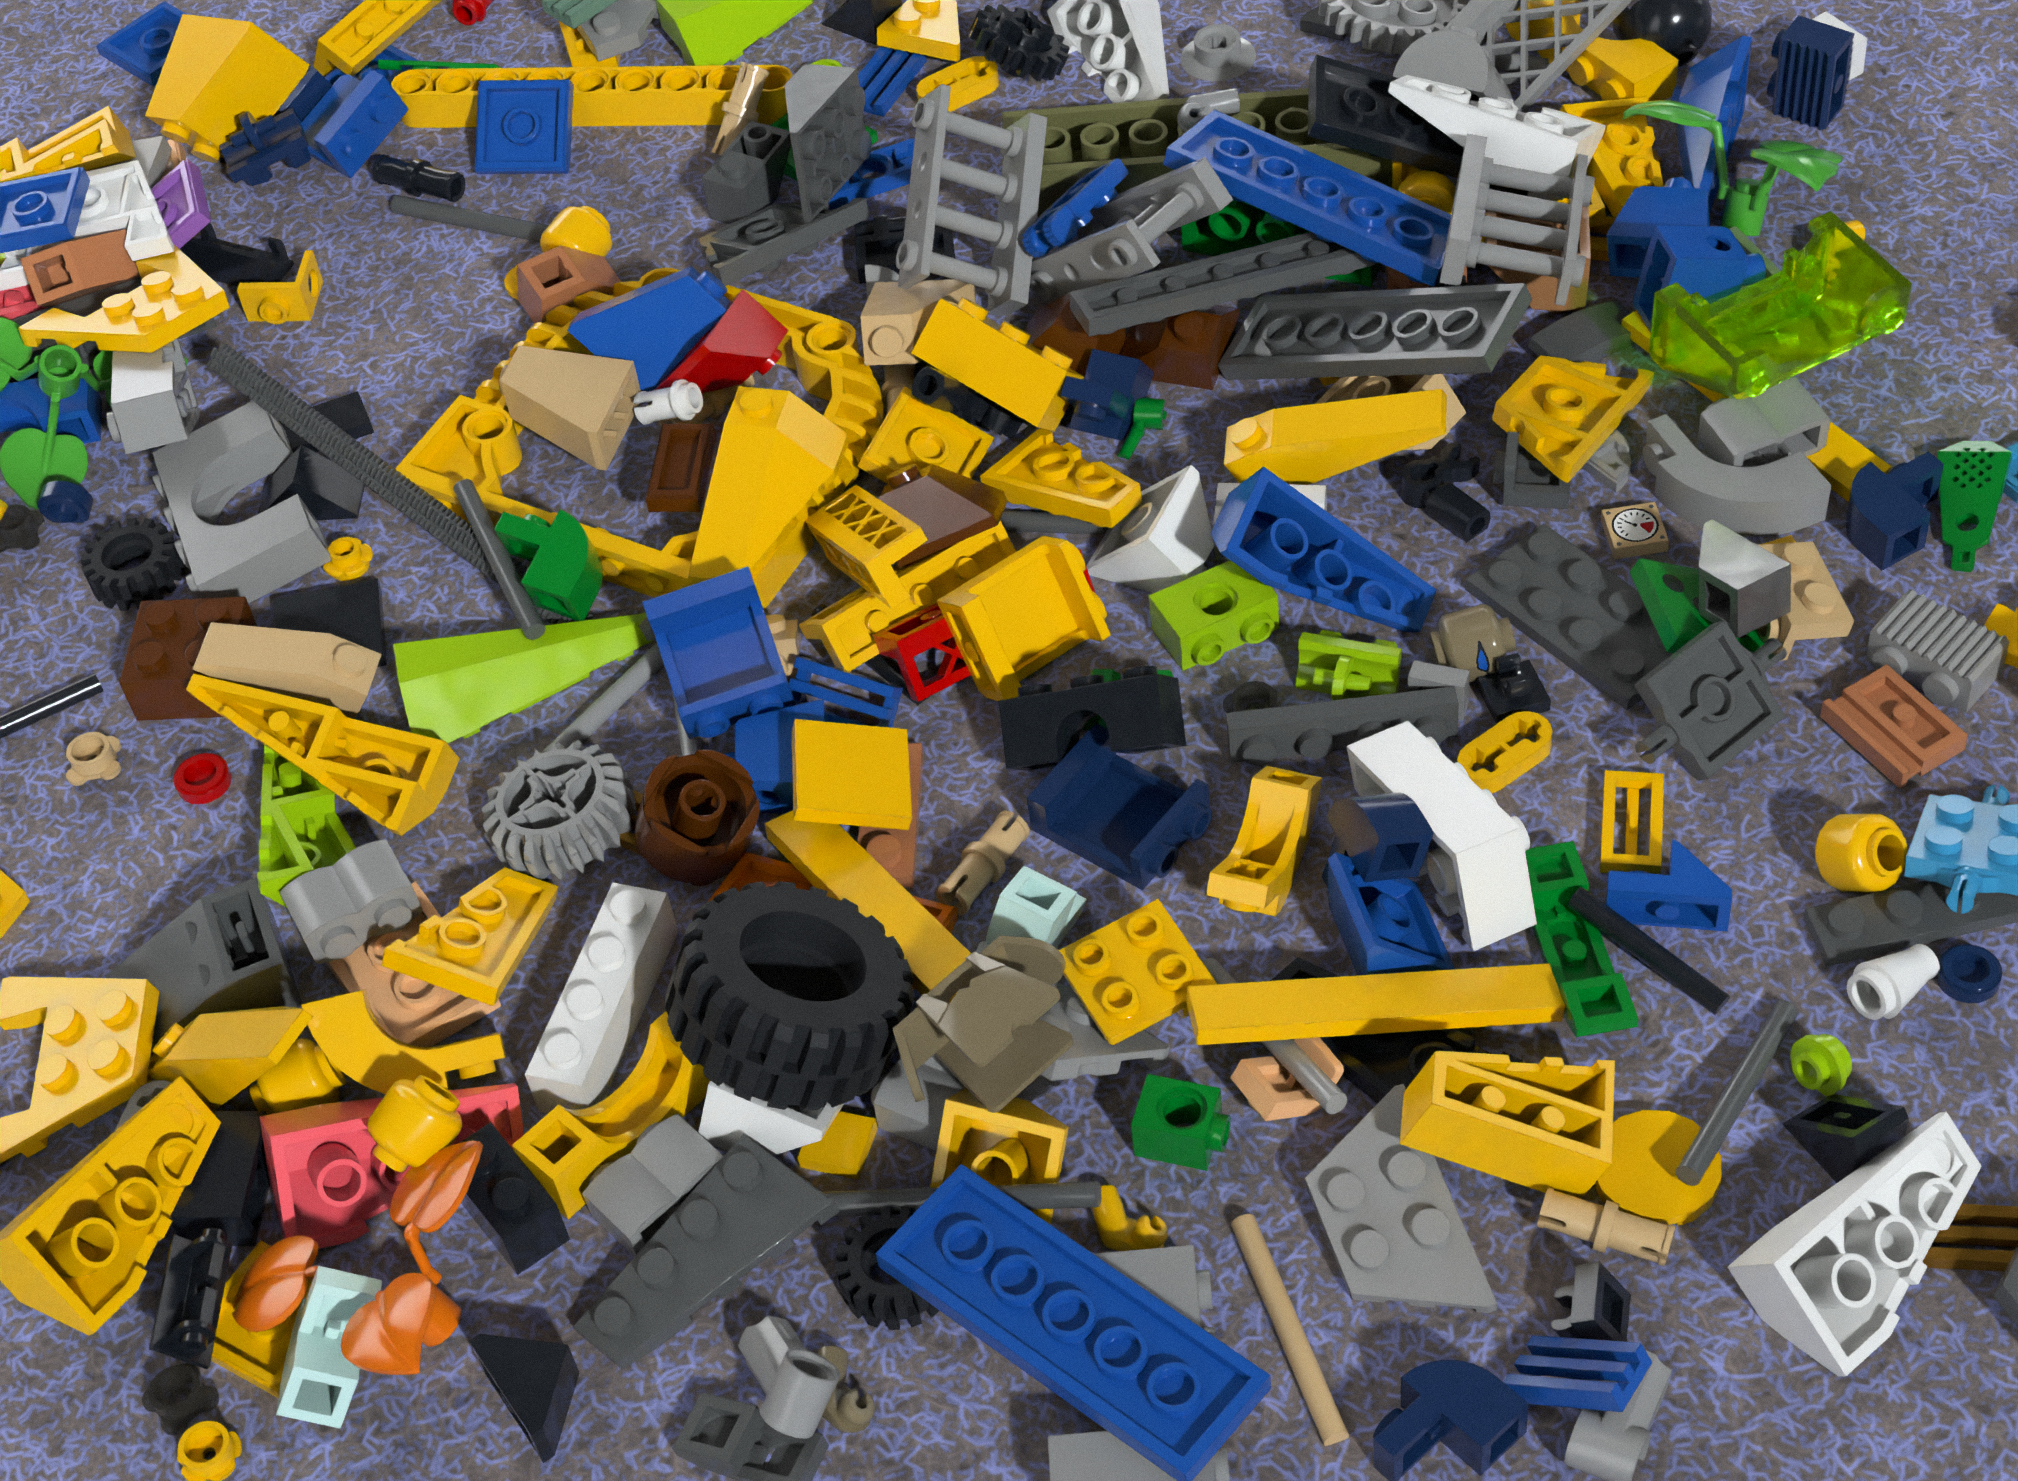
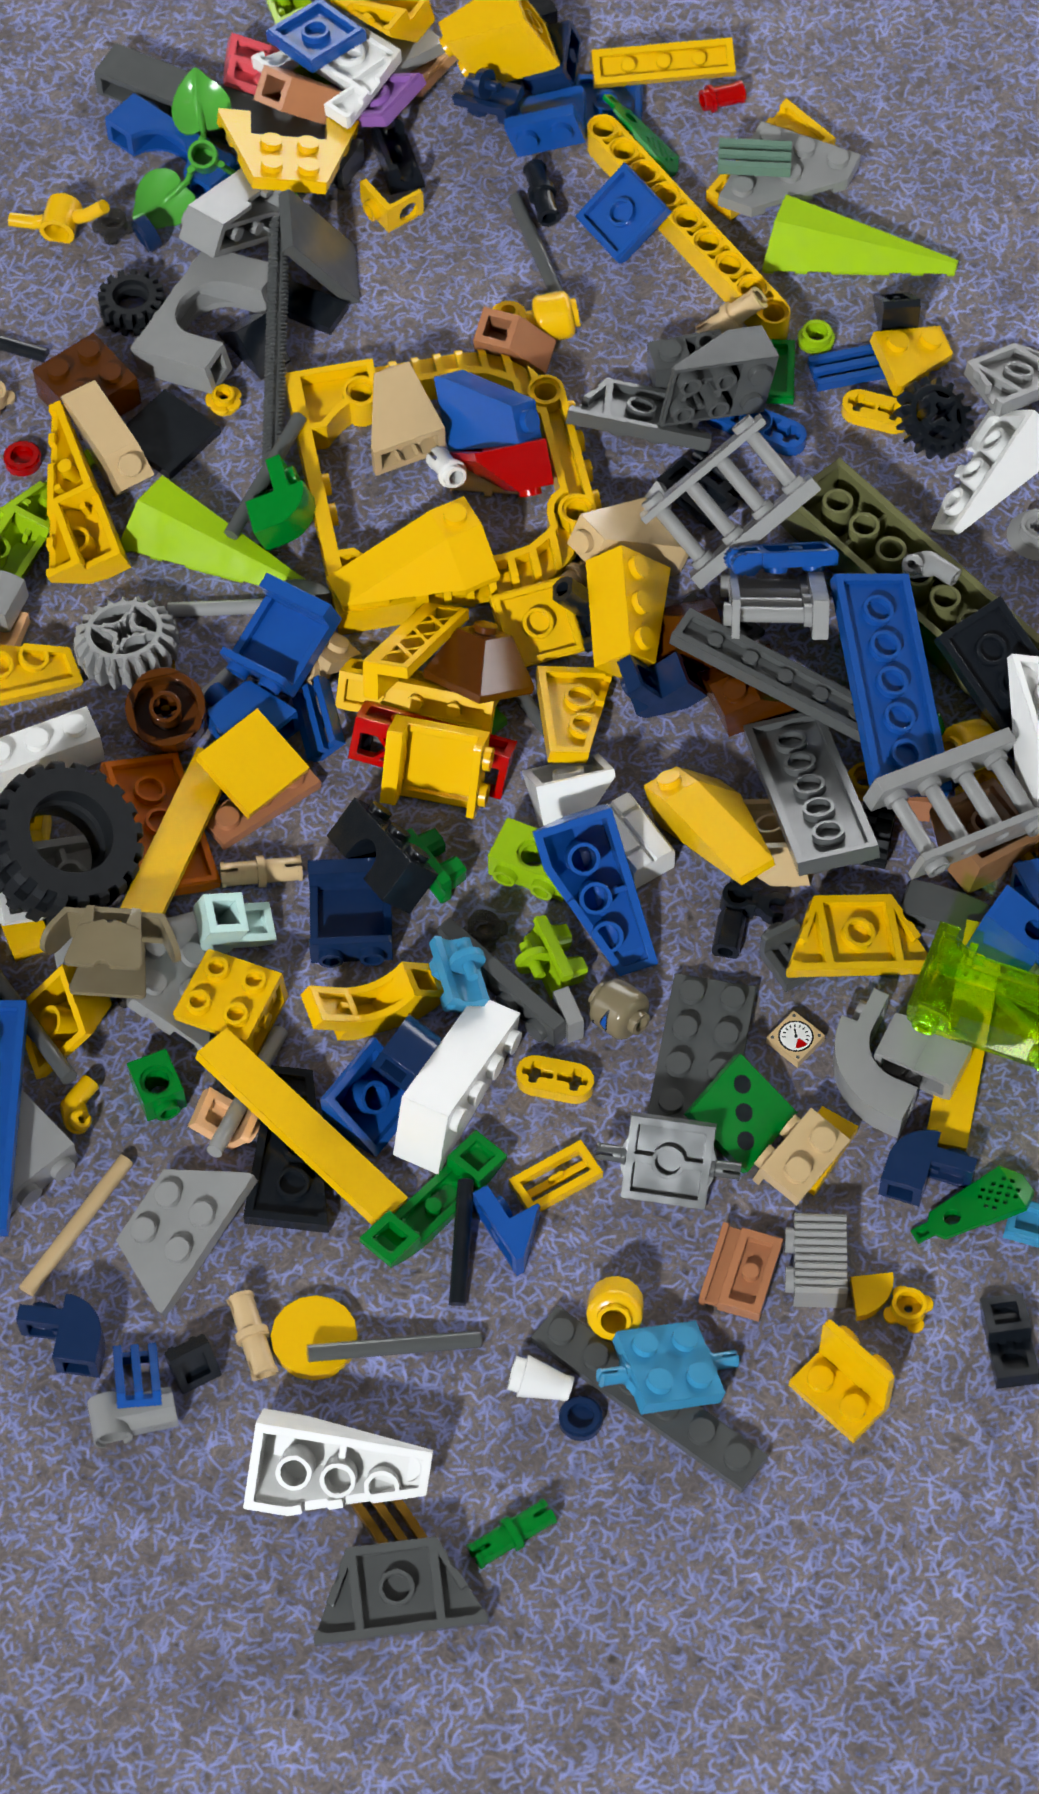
camera: 45 degrees right, 10 degrees up
reddish brown tile [645,424,716,512] -> none
green hand [1117,397,1167,460] -> none
yellow wedge [1399,1051,1615,1199] -> none
black tile [1476,653,1551,724] -> none
light grey tile [1582,430,1632,493] -> none
flat silver slope [1699,519,1791,638] -> none
black slope [1783,1094,1909,1183] -> none
lime plate [1790,1034,1852,1096] -> none
none -> dark grey tile [278,189,360,304]
none -> dark azure hips [429,936,490,1013]

